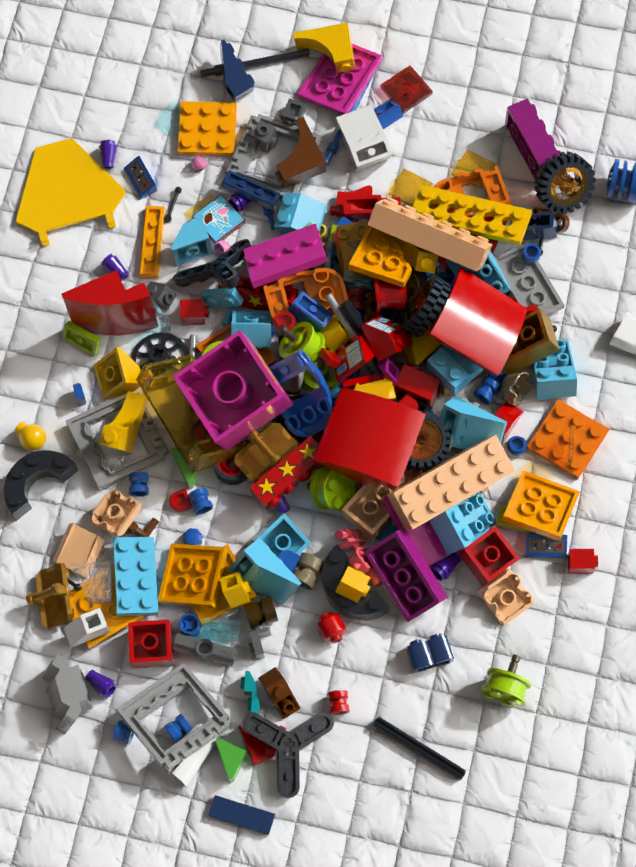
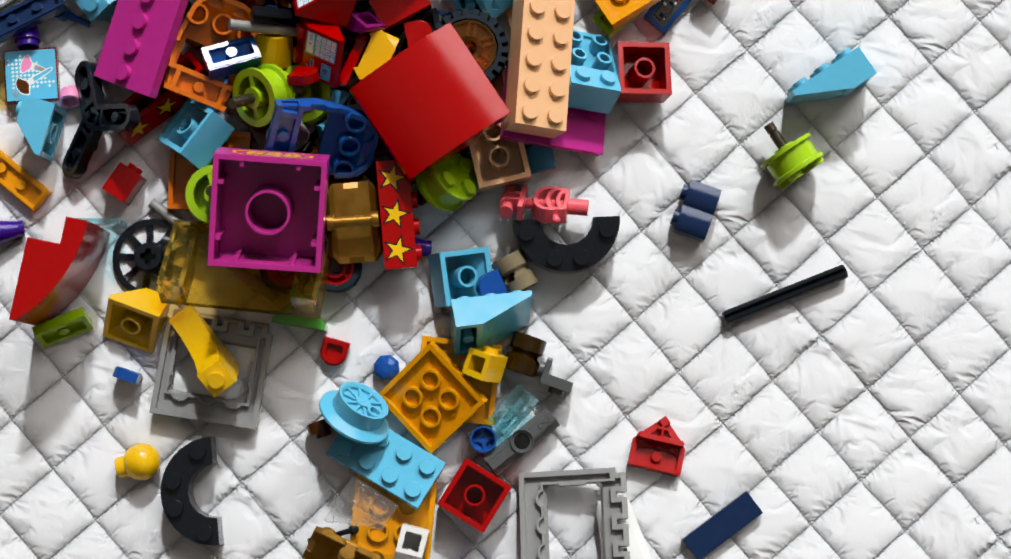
camera: 60 degrees left, 15 degrees up
light nougat slope [52,523,105,579] -> none
light nougat slope [92,490,141,537] -> none
blue wheel [129,472,149,497] -> none
dark grey bracket [147,281,176,310] -> none
blue wheel [164,713,192,742] -> none
blue wheel [188,488,213,515] -> none
medium azure plate [200,287,244,327] -> none
bright green slope [215,738,247,783] -> none
teal slope [241,671,260,715] -> none
black piece [241,712,334,798] -> none
reddish brown slope [258,667,301,719] -> none
red tile [272,311,295,335] -> none
red head [316,612,346,644] -> none
red wheel [327,690,350,715] -> none
yellow brick [335,566,370,603] -> none
magenta brick [364,527,448,623] -> none
dark purple cone [431,553,461,581] -> none
light nougat slope [476,568,535,626] -> none
none -> medium azure wheel [319,382,389,444]
none -> medium azure slope [784,47,877,105]

